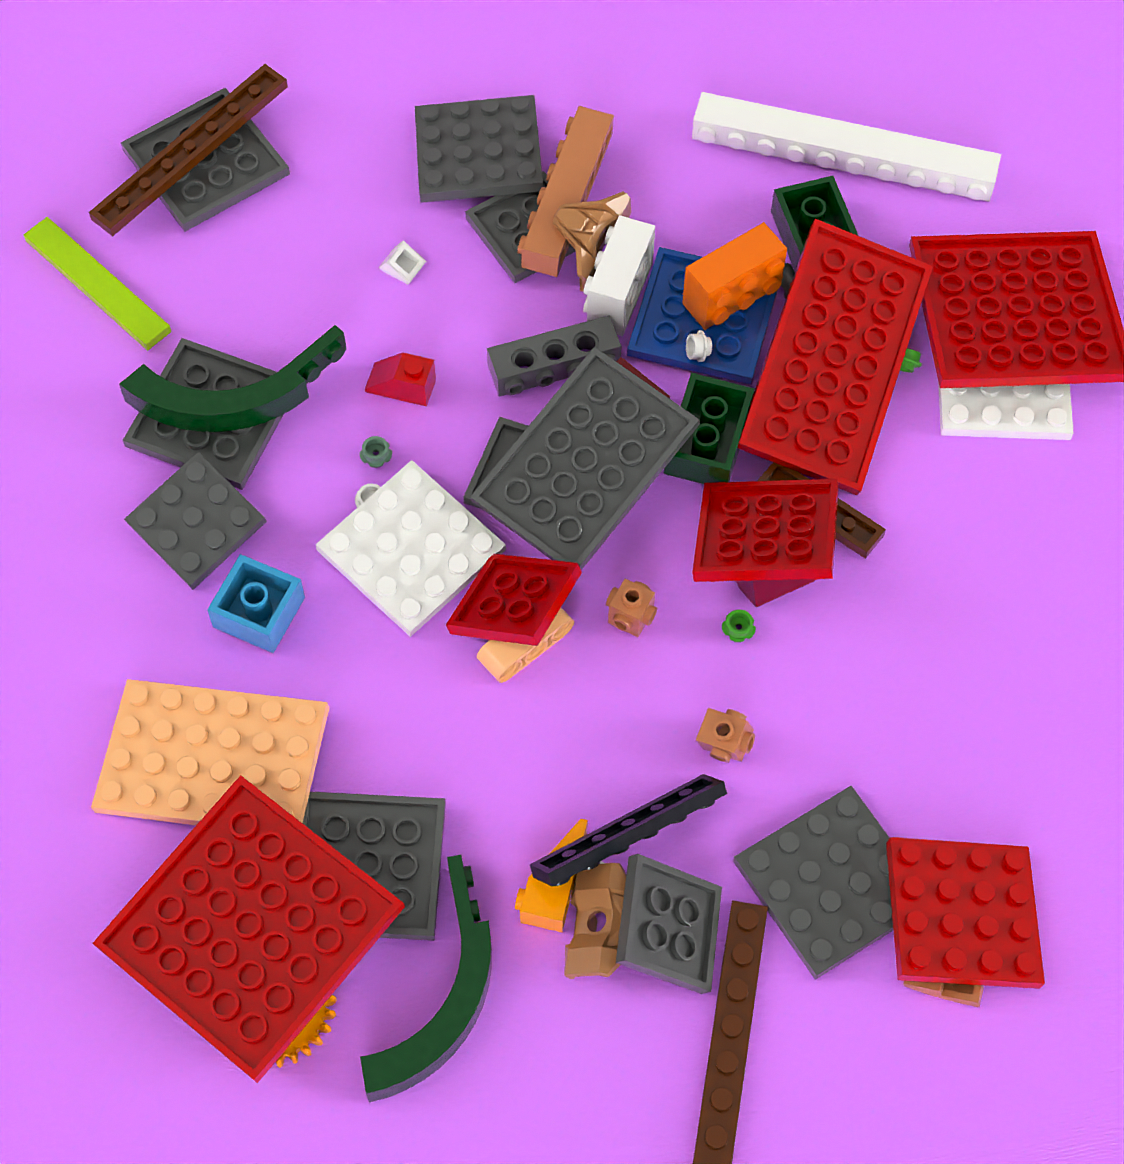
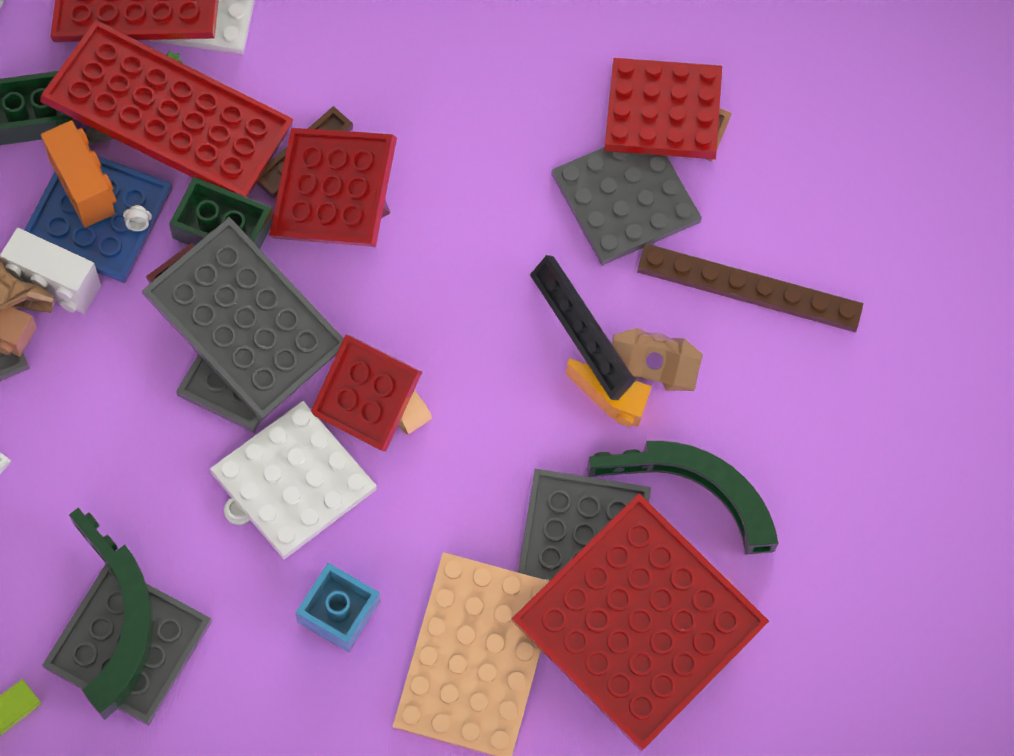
camera: 90 degrees left, 5 degrees up
dark grey plate [124,452,267,590] -> none
sand green plate [360,436,392,468] -> none
red slope [365,352,436,407] -> none
dark grey brick [487,315,622,397] -> none
nougat brick [606,578,658,637] -> none
dark grey plate [616,854,722,994] -> none
nougat brick [696,708,755,763] -> none
bright green plate [722,610,756,642] -> none

